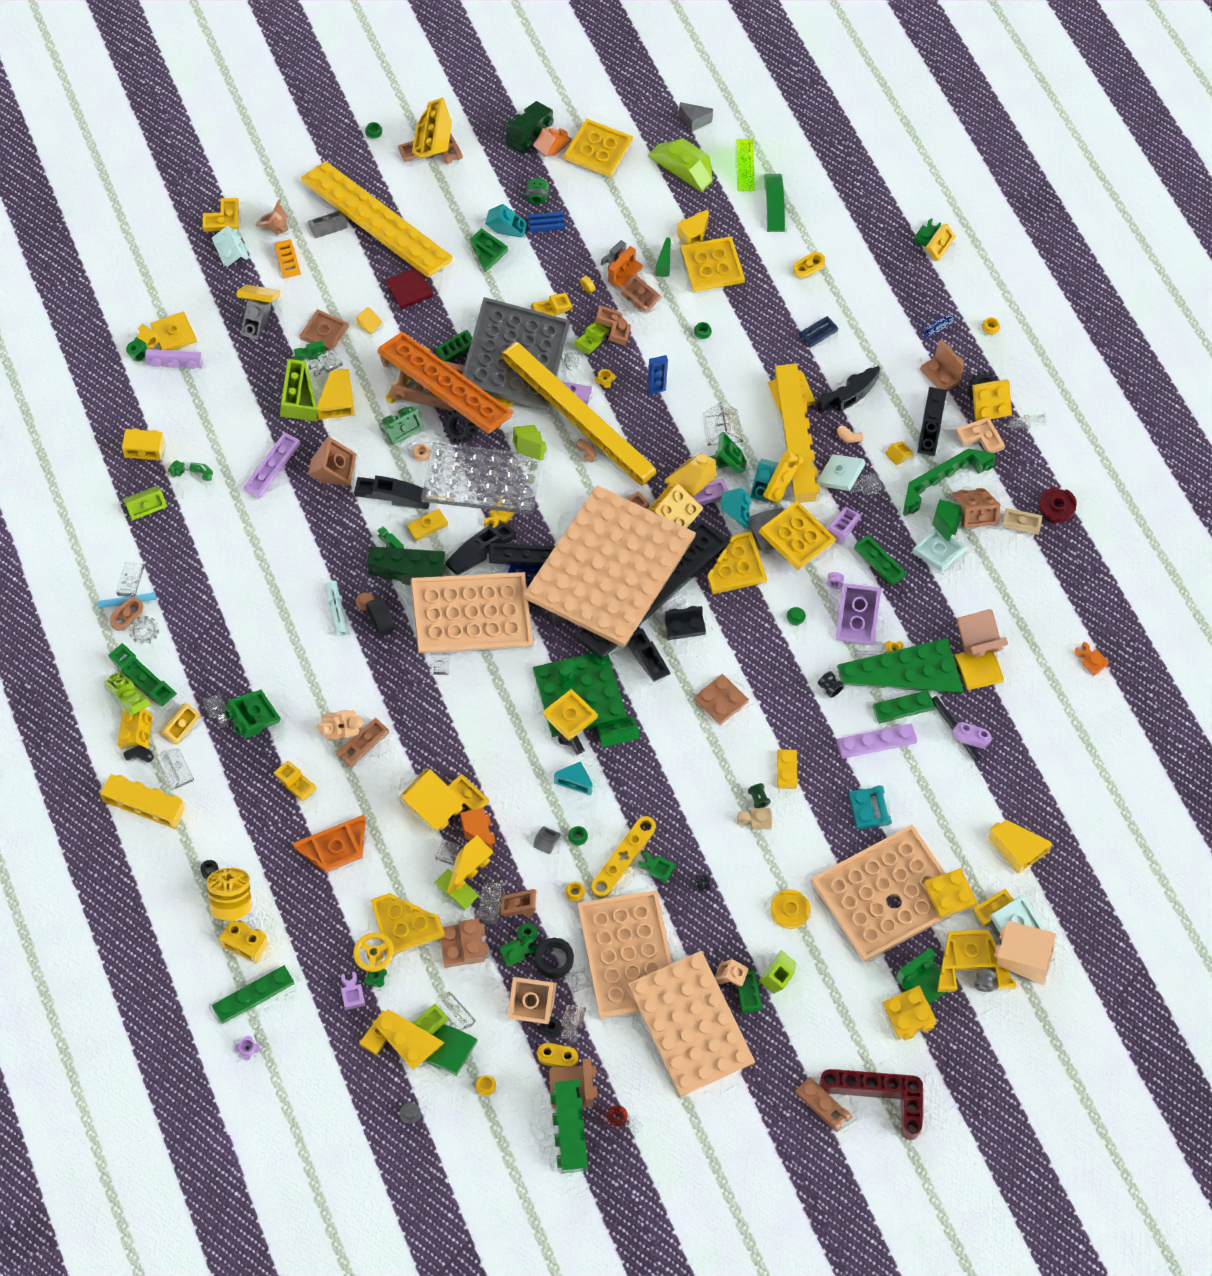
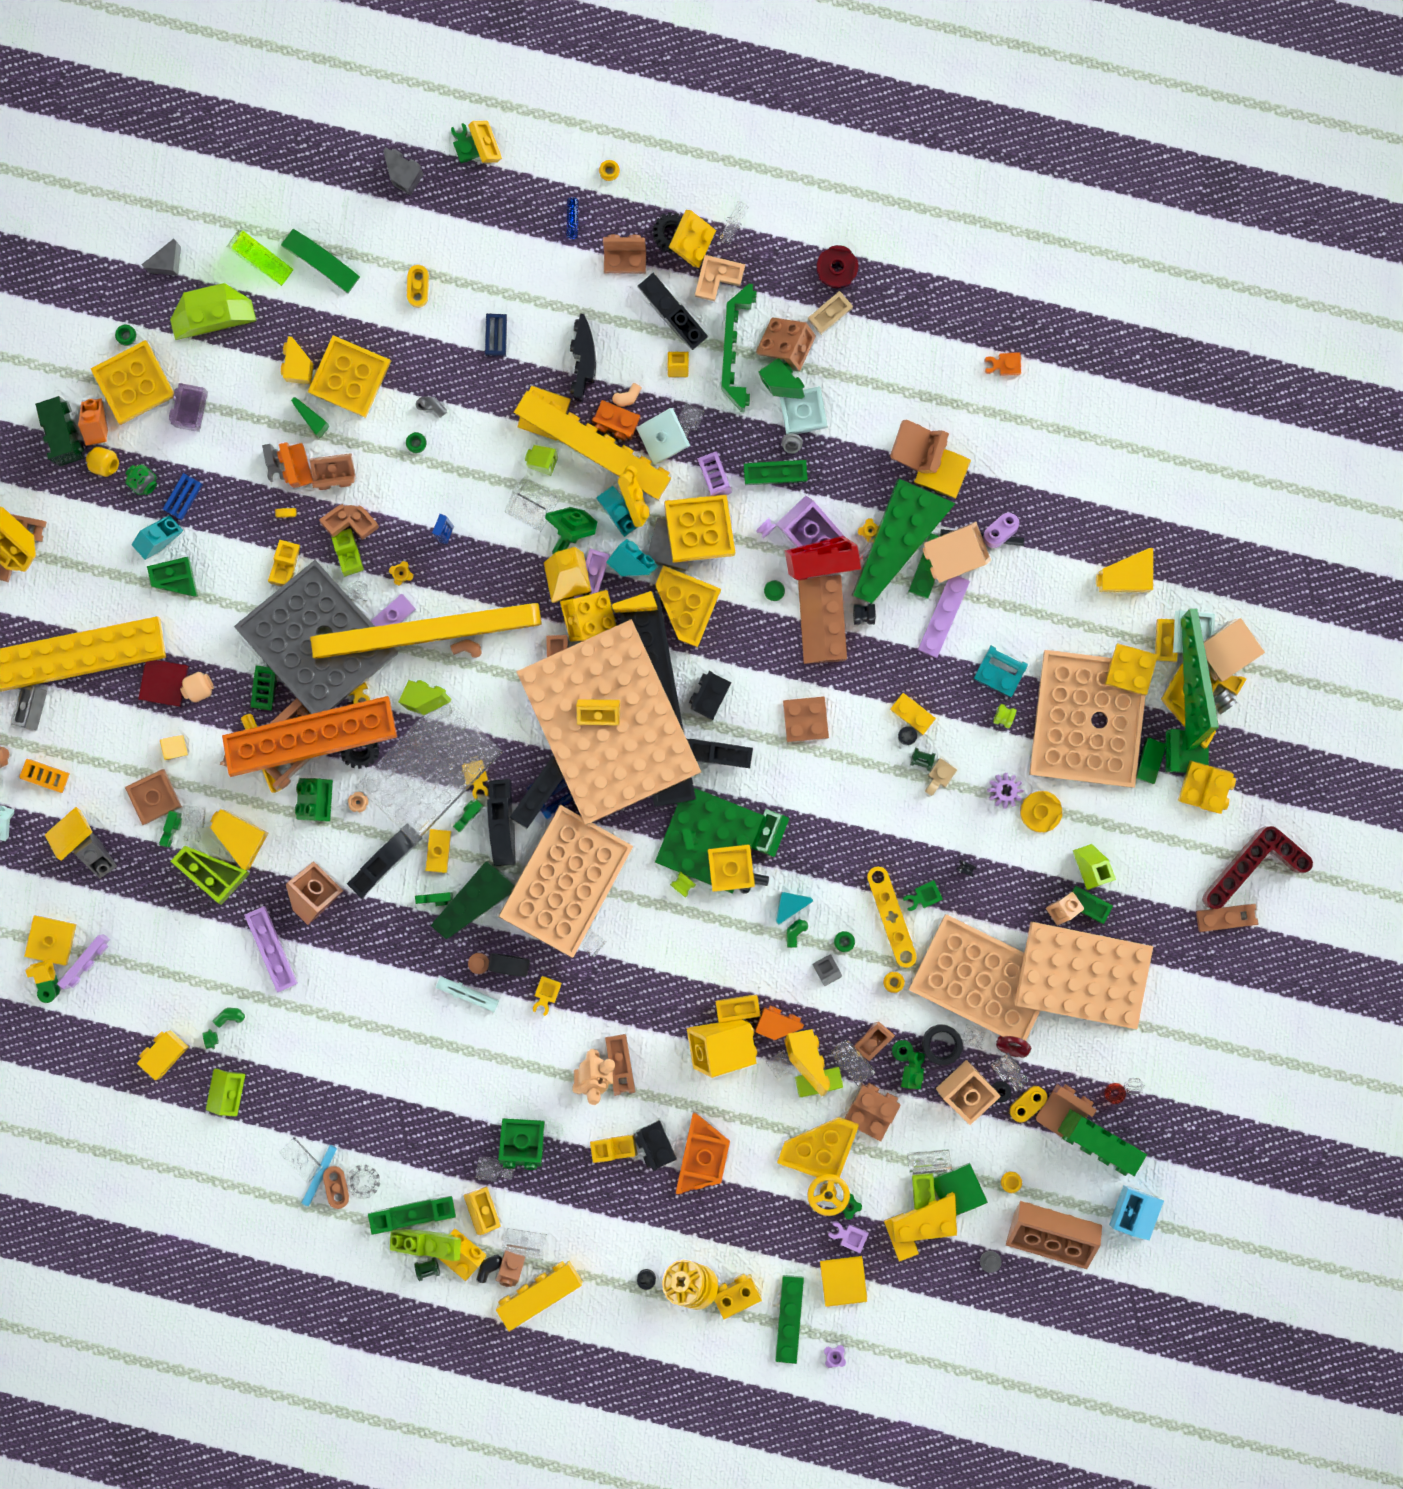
camera: 50 degrees left, 25 degrees up
none -> yellow head [86,447,119,477]
none -> green plate [115,324,137,346]
none -> clear purple brick [169,383,208,432]
none -> light nougat head [180,672,214,703]
none -> flat silver slope [384,147,424,196]
none -> dark green bush [414,1257,440,1282]
none -> flat silver arm [415,397,447,417]
none -> green plate [453,800,484,832]
none -> nougat bracket [495,1250,525,1287]
none -> lime slope [525,445,558,476]
none -> yellow plate [533,976,562,1016]
none -> yellow slope [576,699,620,725]
none -> orange bracket [592,400,641,441]
none -> yellow slope [612,591,658,613]
none -> black bracket [634,1120,677,1172]
none -> lime wheel [670,872,696,898]
none -> light grey plate [782,433,803,453]
none -> red wedge [785,536,861,580]
none -> green arm [787,919,809,948]
none -> nougat slope [798,575,847,664]
none -> yellow slope [820,1256,868,1307]
none -> black bush [898,726,917,746]
none -> light nougat slope [923,522,991,583]
none -> lavender gear [987,773,1024,809]
none -> lime wheel [993,704,1017,729]
none -> dark red piece [996,1036,1032,1058]
none -> nougat slope [1006,1201,1102,1269]
none -> medium azure slope [1109,1185,1164,1241]
none -> green slope [1136,738,1166,784]
none -> green wing [1181,608,1219,750]

